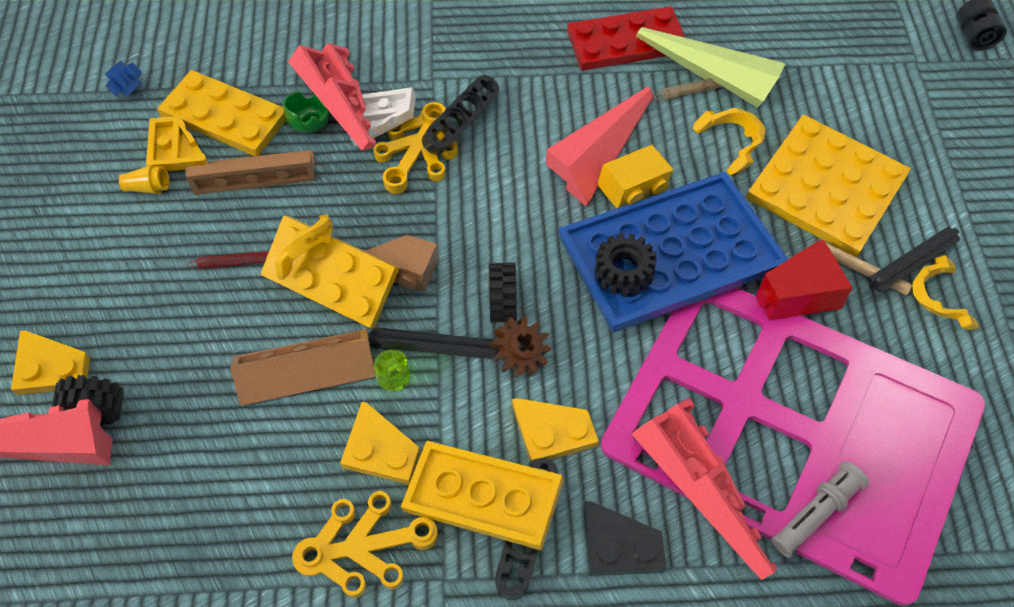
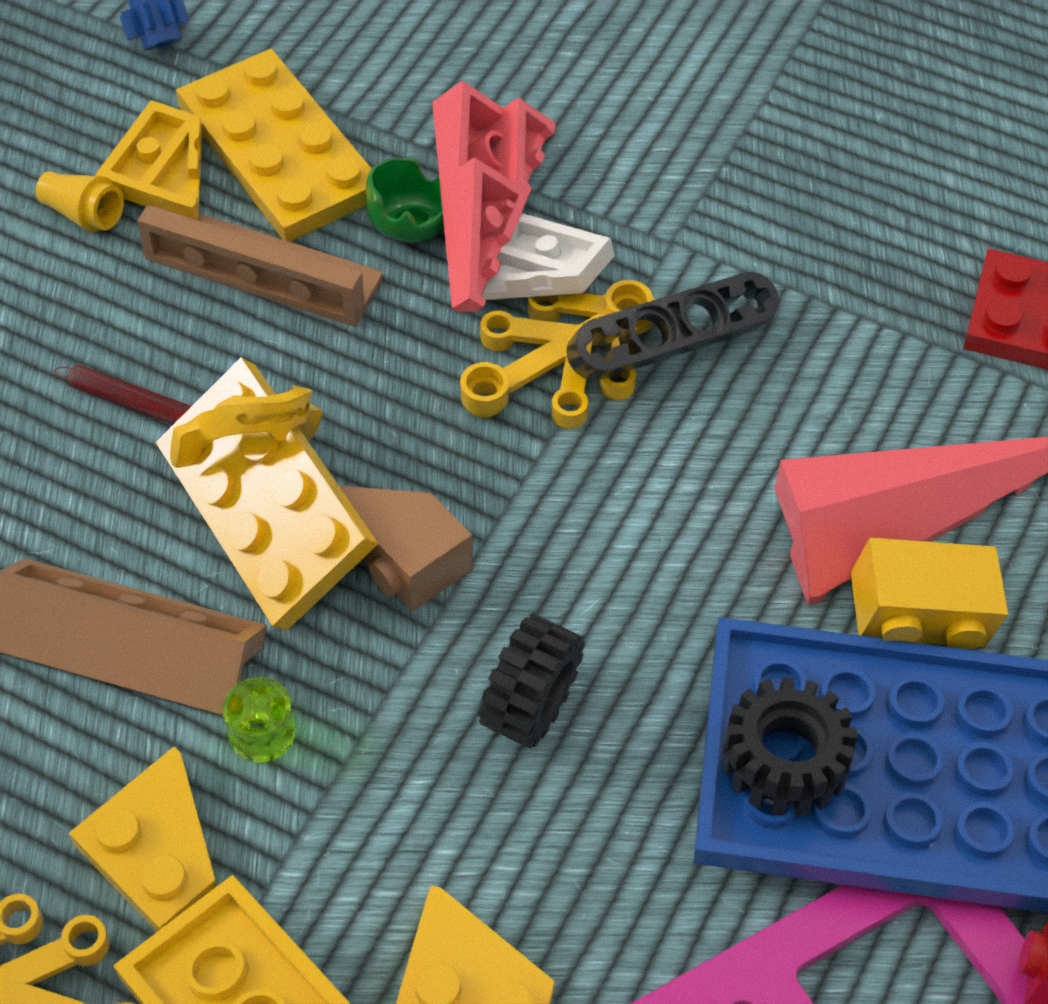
camera: 30 degrees right, 5 degrees down
black axle [370,327,499,359] -> none
reddish brown gear [490,316,551,378] -> none

